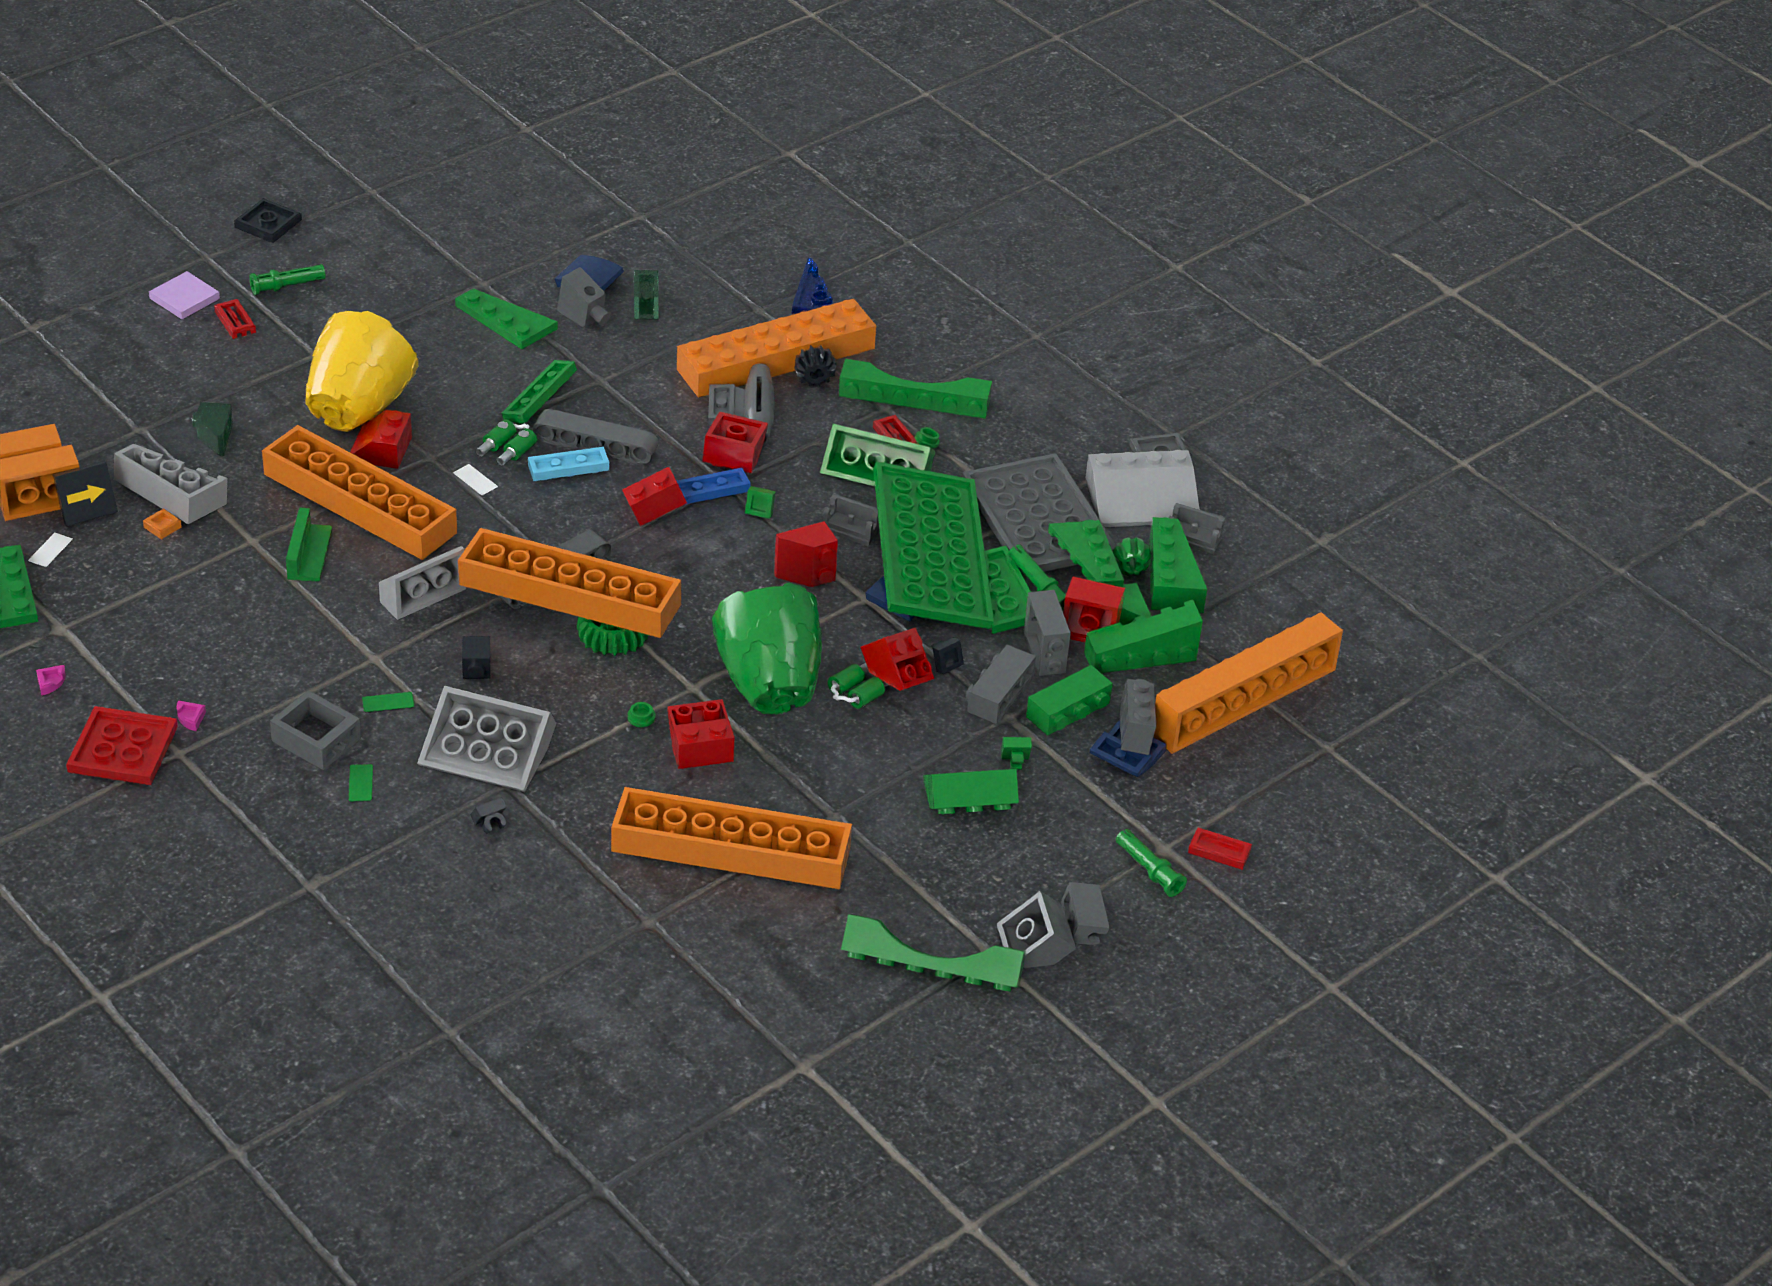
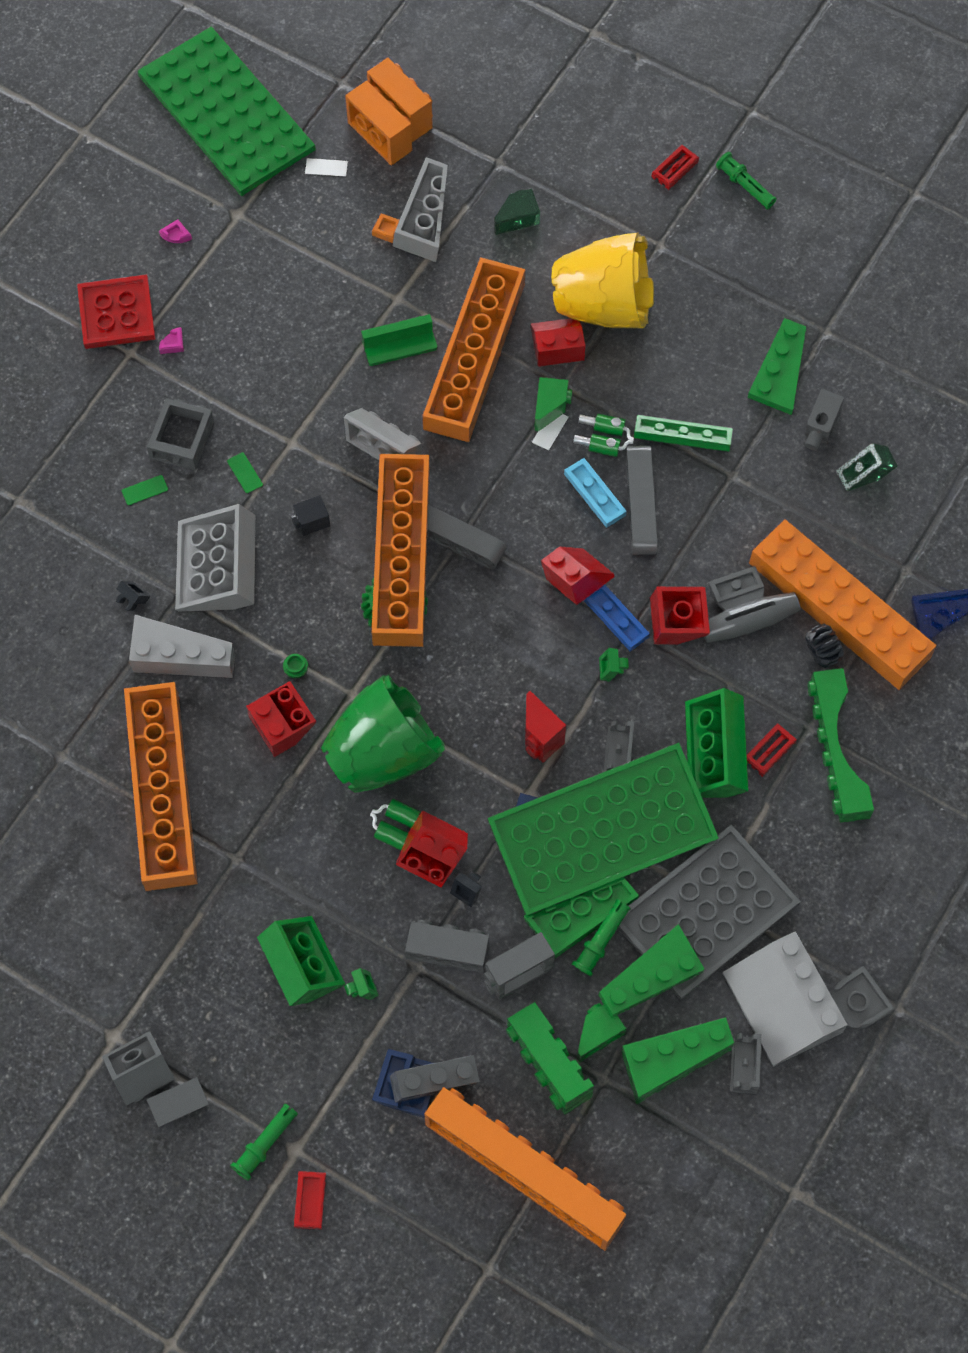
camera: 75 degrees right, 25 degrees up
black tile [53,460,118,526] -> none
lavender tile [149,271,220,319] -> none
black tile [234,198,302,243] -> none
dark blue slope [555,255,624,291] -> none
green arch [841,914,1026,992] -> none
green plate [915,427,940,448] -> none
green brick [1026,665,1113,736] -> none
red slope [1063,577,1125,642] -> none
green piece [1113,537,1152,576] -> none
none -> light grey wedge [129,615,235,678]
none -> green slope [534,377,572,431]

